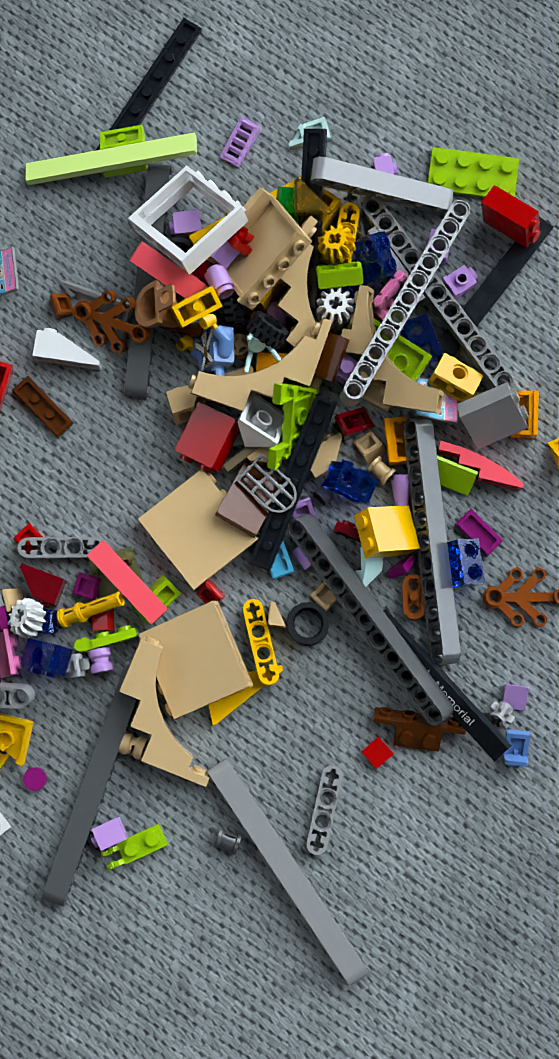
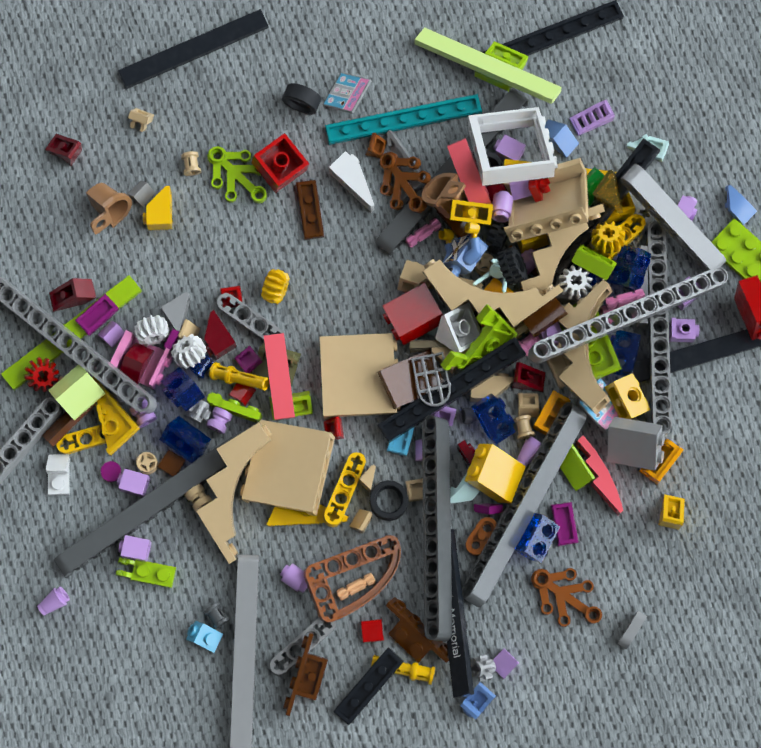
camera: 30 degrees right, 5 degrees down
none -> lavender cone [37,587,70,616]
none -> lavender brick [117,469,150,498]
none -> lavender wheel [129,400,157,428]
none -> tan wheel [136,452,158,475]
none -> reddish brown tile [157,450,186,477]
none -> clear blue brick [159,416,211,463]
none -> medium azure bracket [186,621,223,653]
none -> yellow gear [261,269,290,304]
none -> lavender brick [280,564,307,593]
none -> reddish brown bracket [283,632,328,716]
none -> dark orange beam [303,535,401,623]
none -> teal tile [325,94,482,145]
none -> black tile [333,647,404,725]
none -> light nougat axle [336,573,376,601]
none -> tan slope [350,509,373,533]
none -> yellow pin [371,655,436,685]
none -> bright pink axle [406,218,441,248]
none -> bright pink bush [518,332,541,357]
none -> slope [545,119,579,158]
none -> medium blue slope [725,185,757,225]

